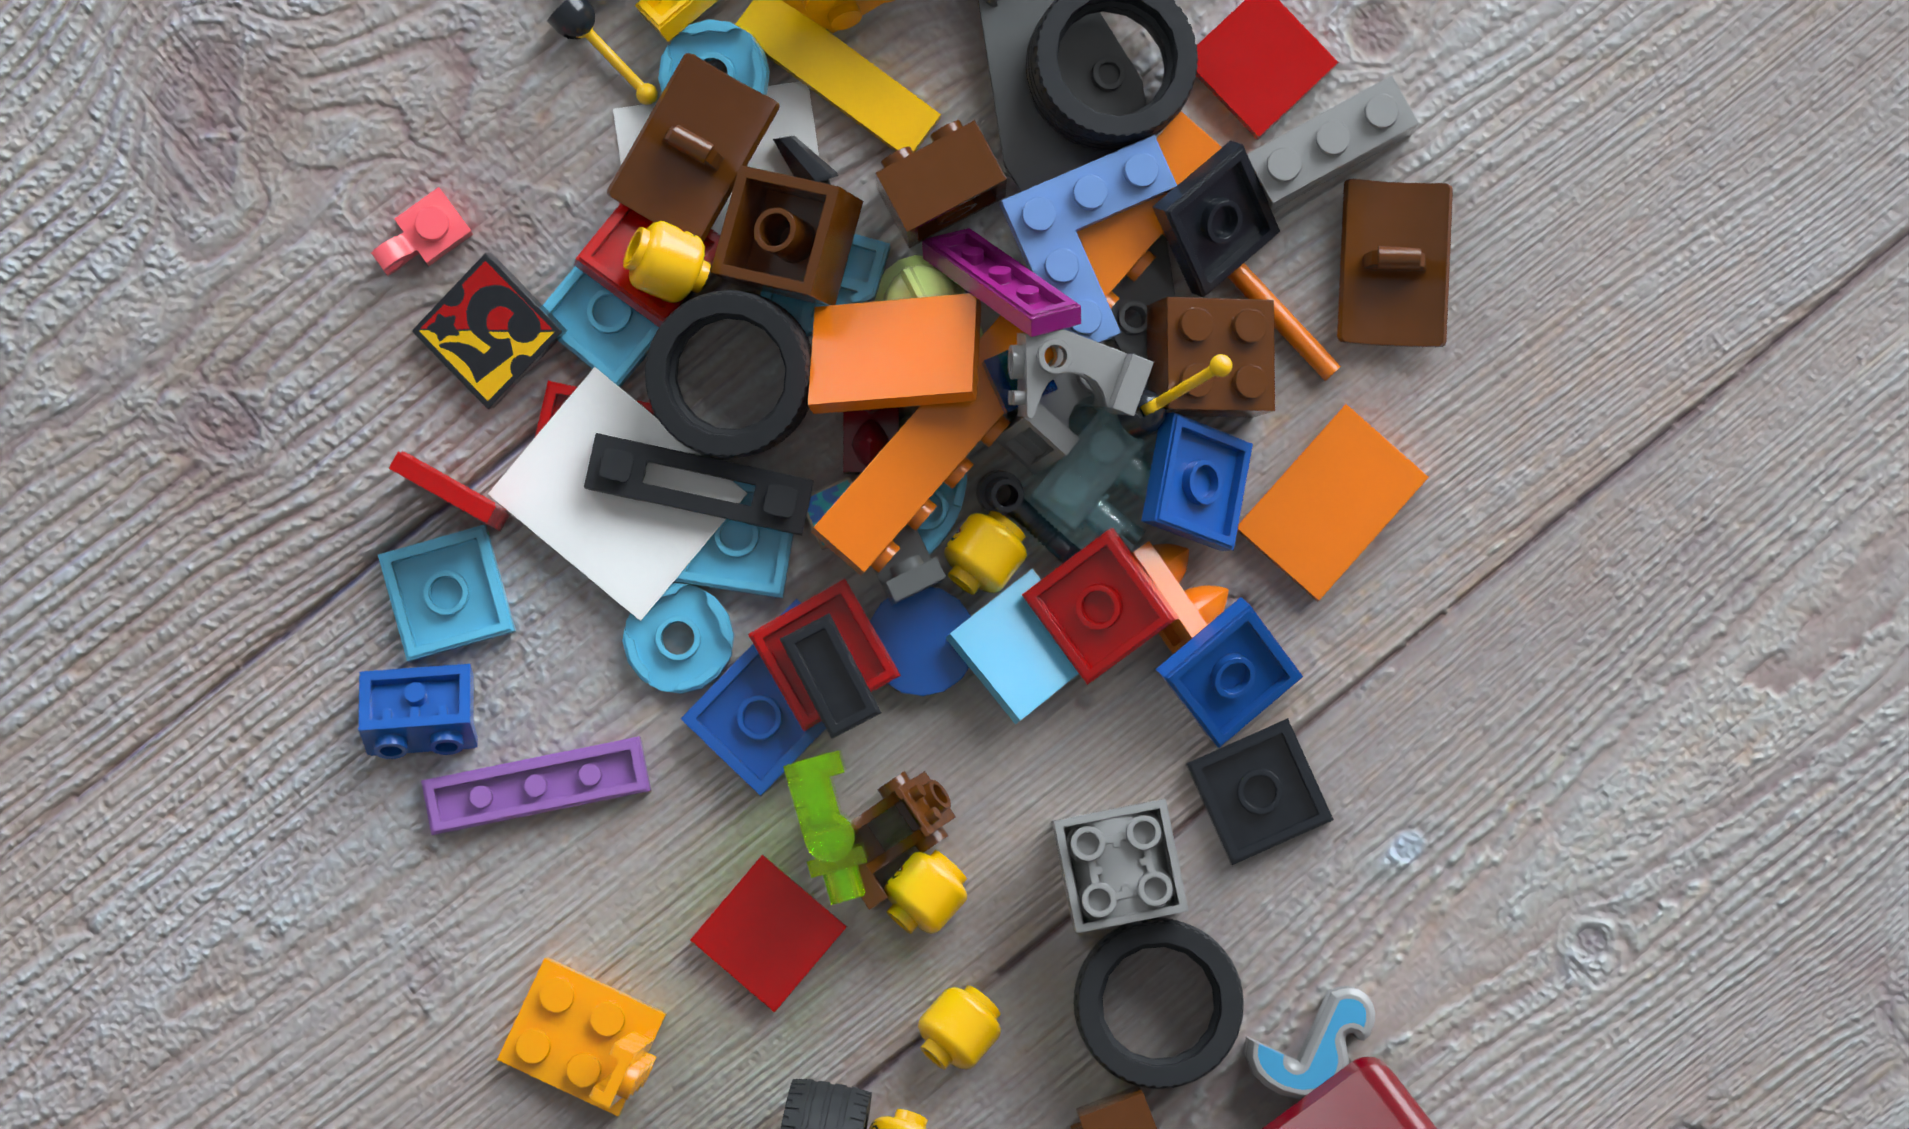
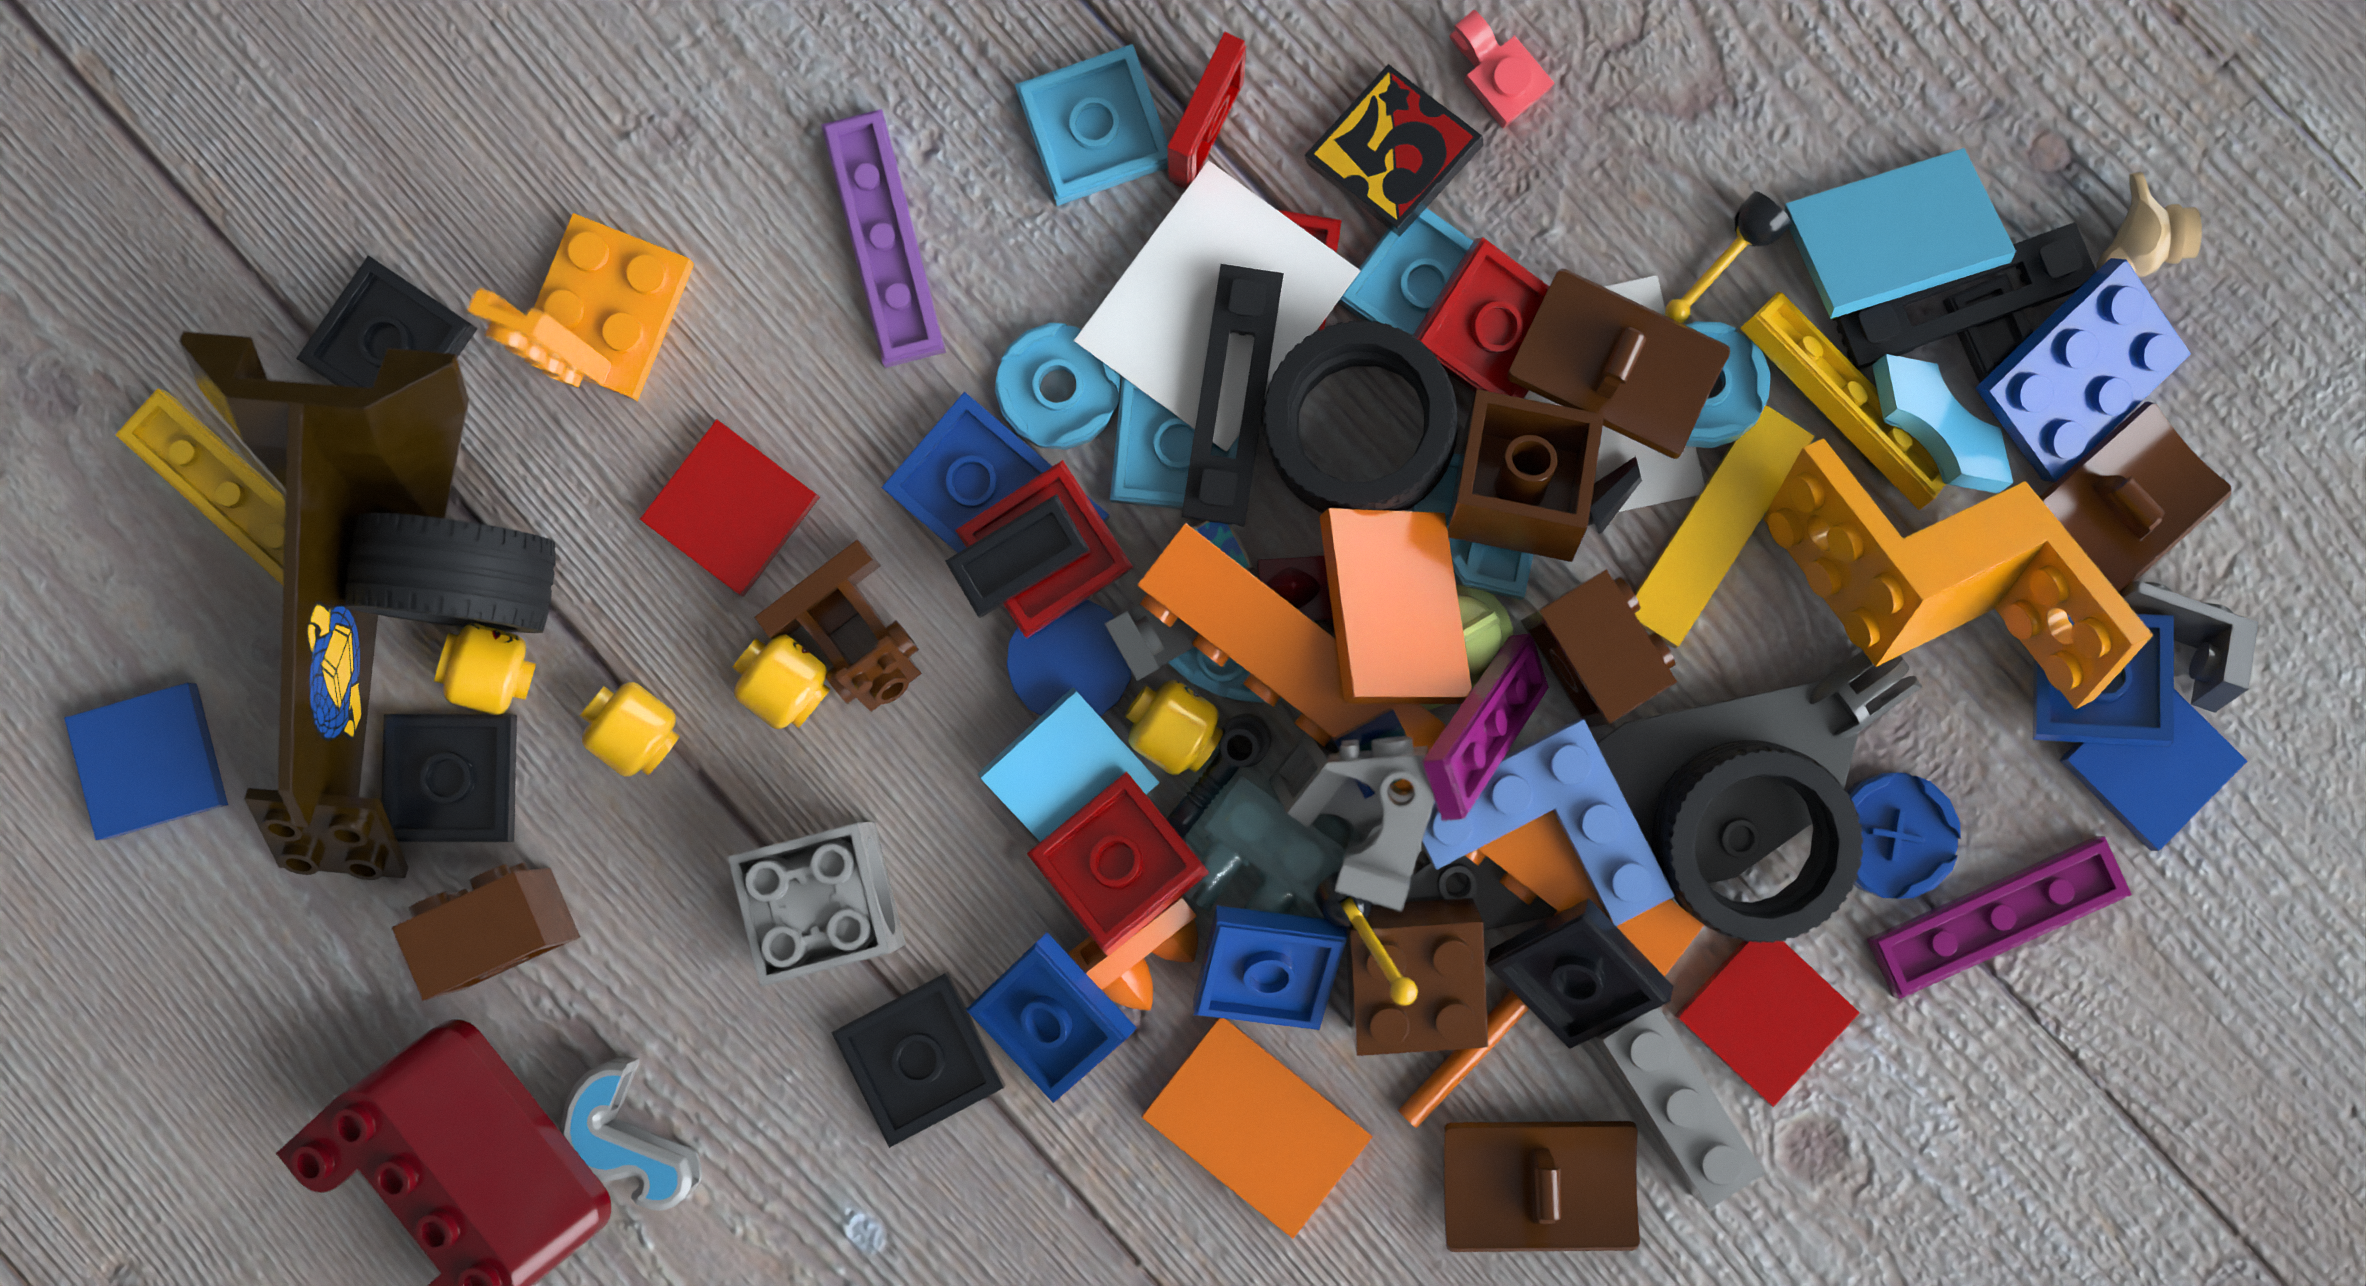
camera: 85 degrees right, 0 degrees up
blue bracket [358,664,478,759] -> none
yellow head [623,221,711,303] -> none
clear neon green hips [783,749,868,905] -> none
black tyre [1073,918,1244,1089] -> none

